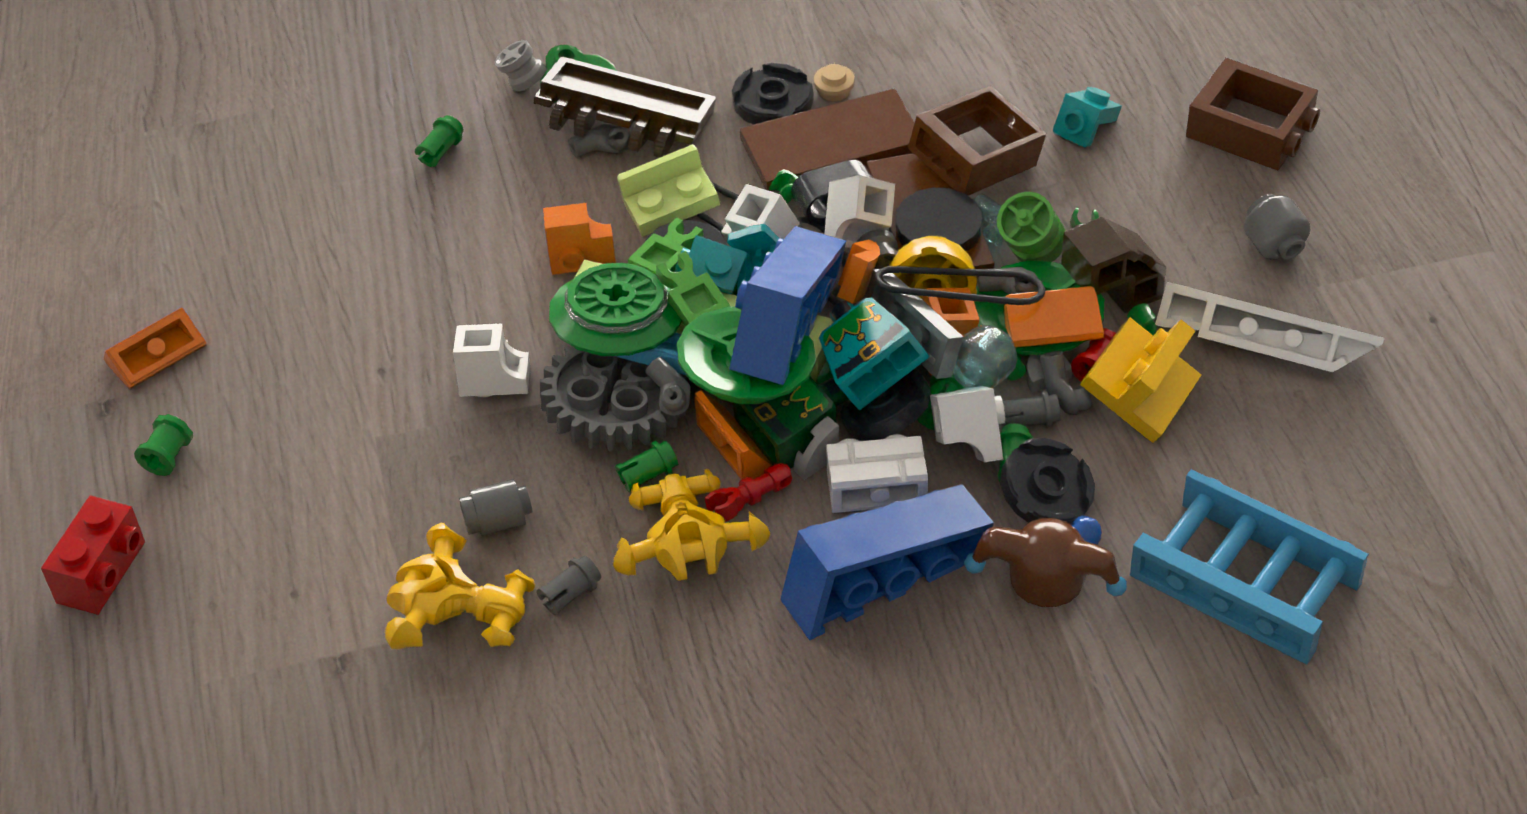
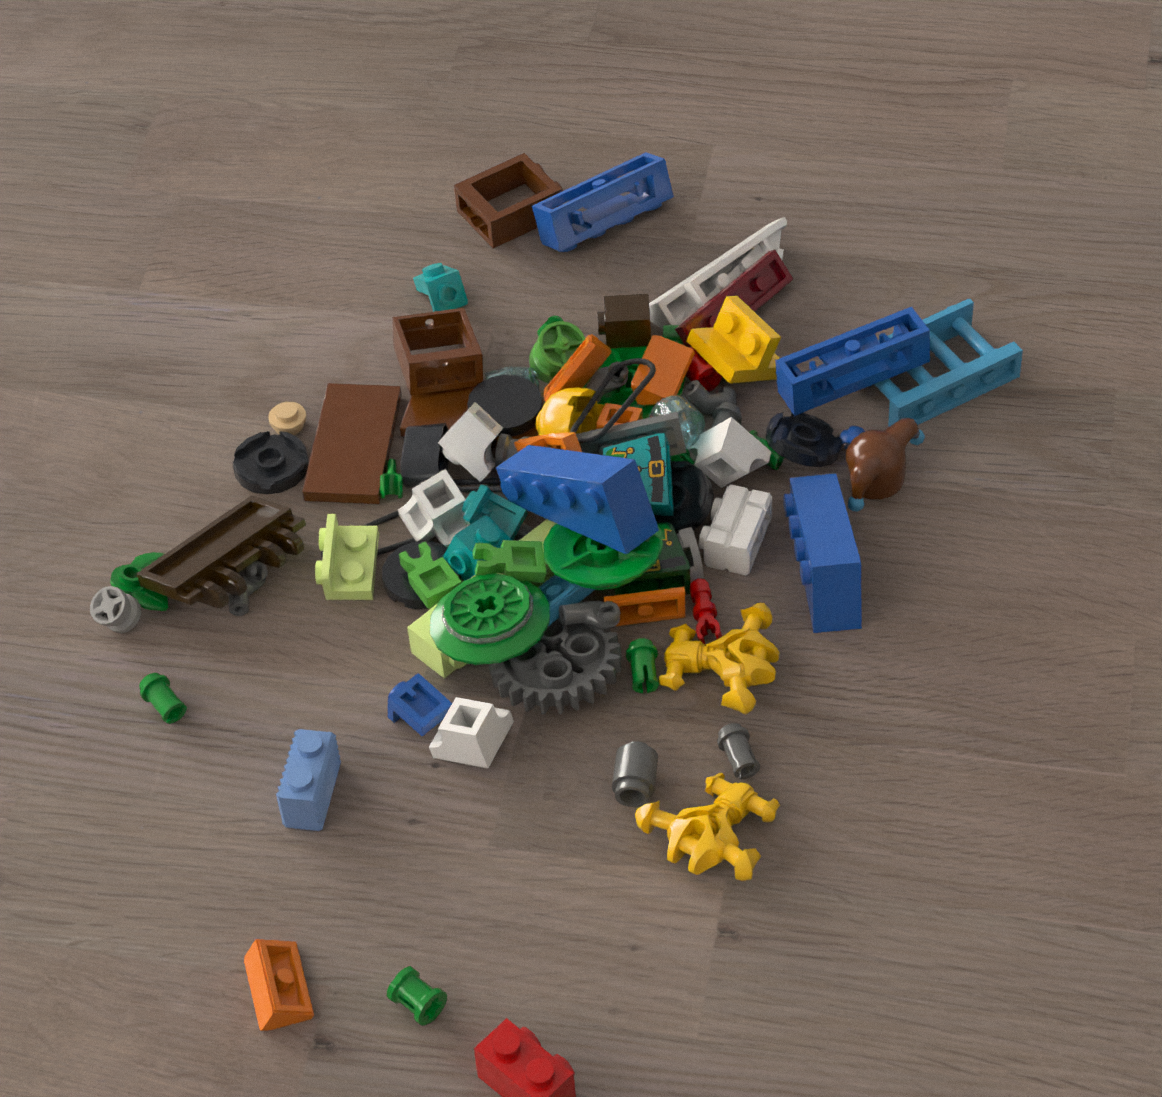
camera: 65 degrees left, 0 degrees up
orange brick [543,203,616,275] -> none
dark grey head [1244,194,1311,260] -> none
none -> medium blue brick [276,729,341,831]
none -> blue bracket [388,673,452,736]
none -> blue brick [532,152,674,252]
none -> orange slope [544,334,611,401]
none -> dark red tile [675,249,793,347]
none -> blue brick [775,307,930,416]

